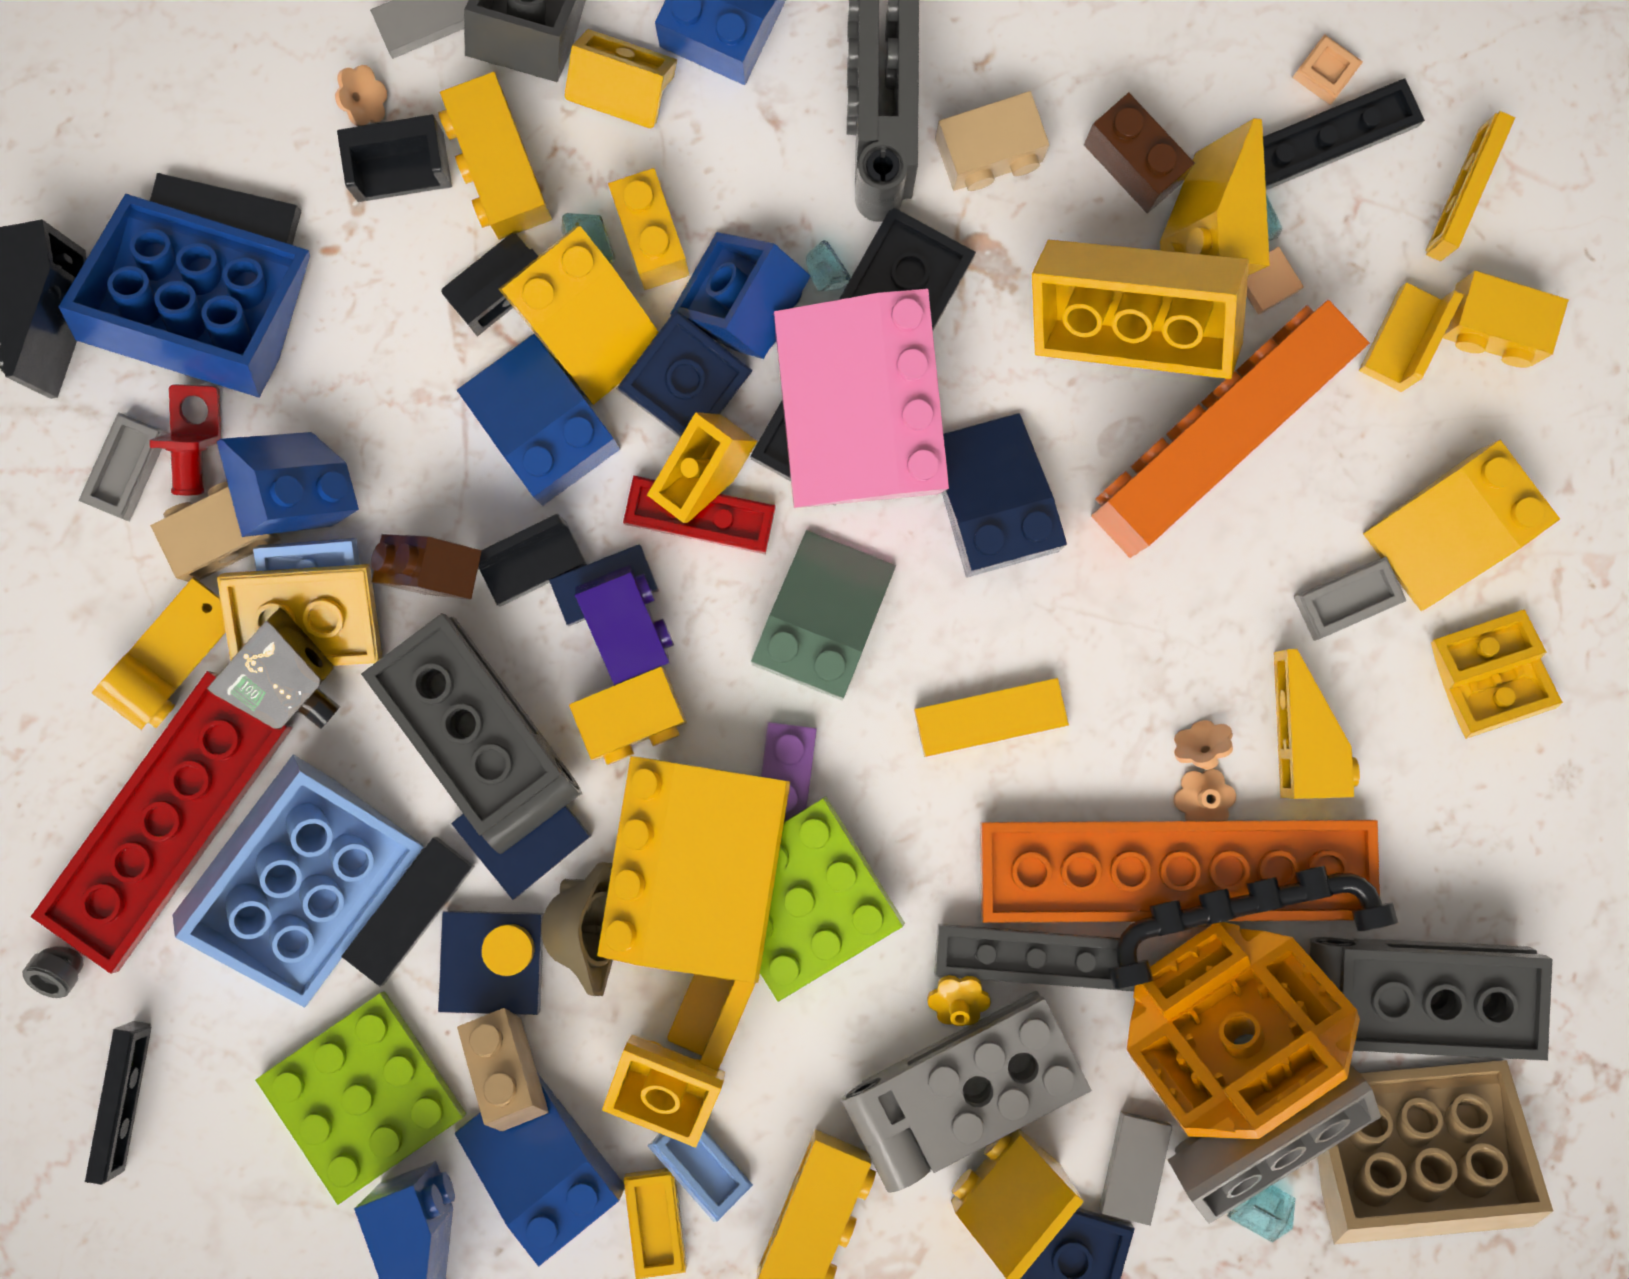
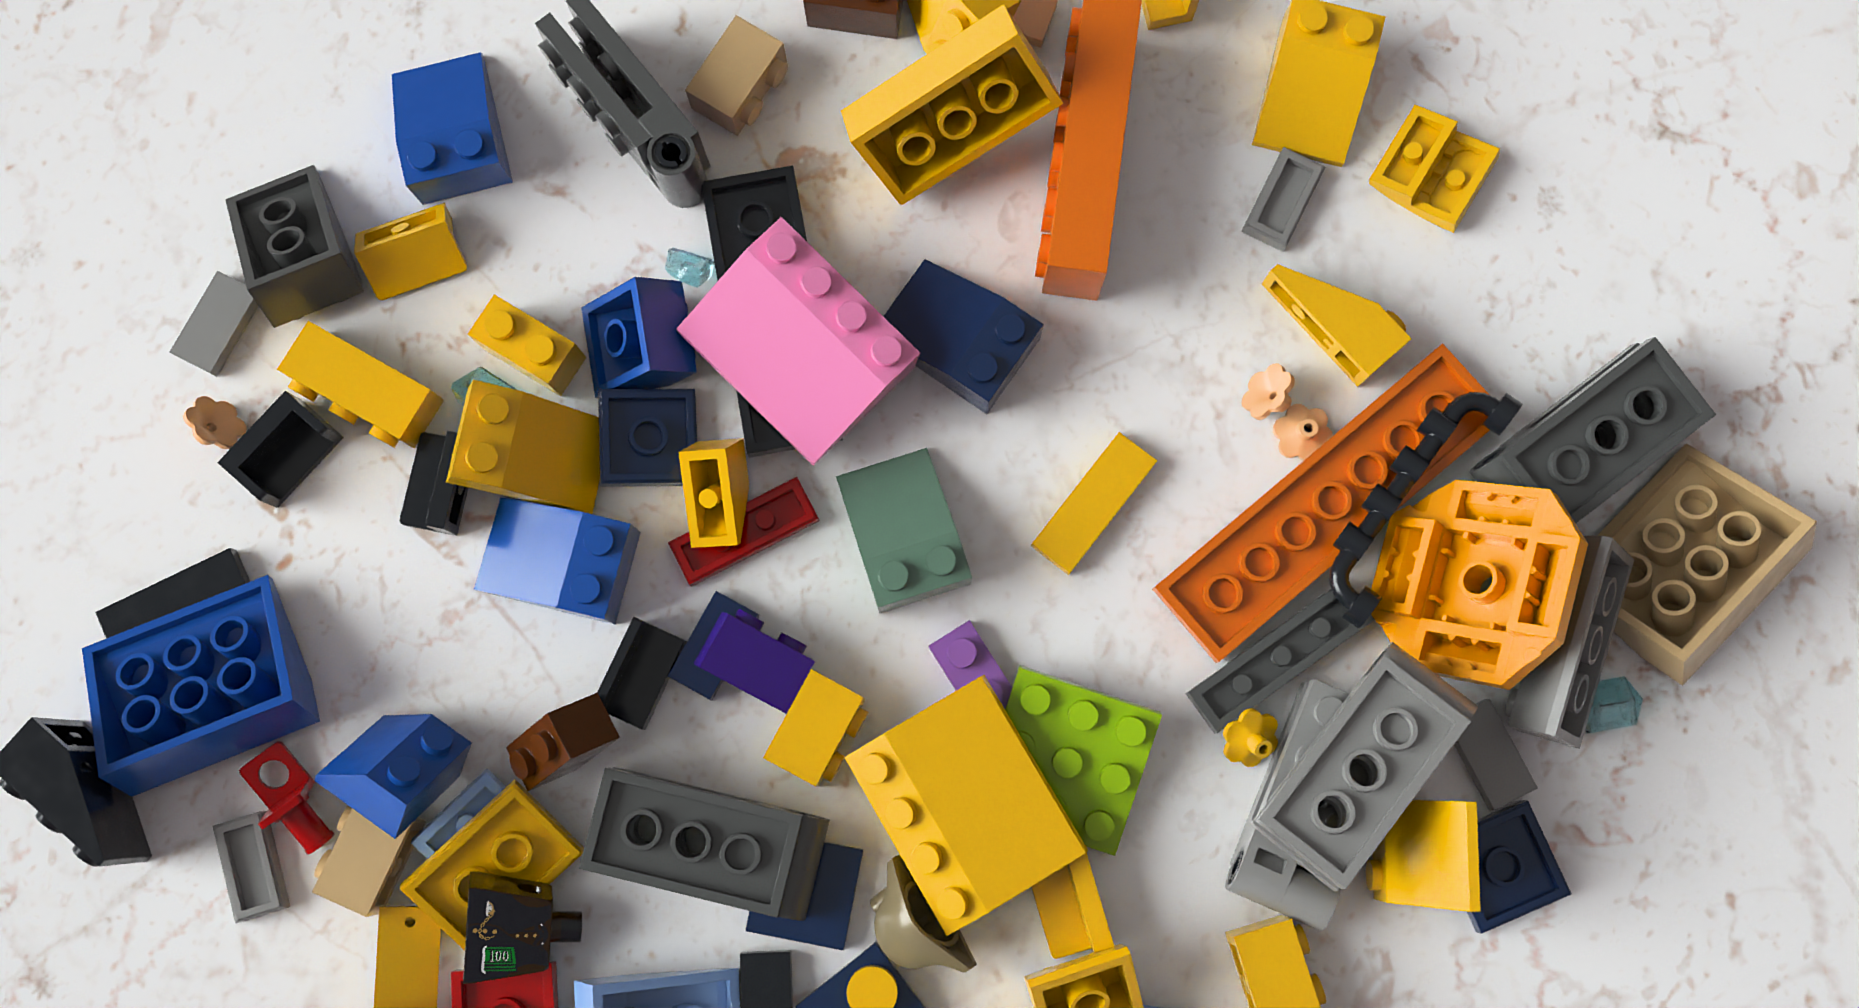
camera: 35 degrees left, 5 degrees down
none -> light grey hinge [1250,641,1478,891]

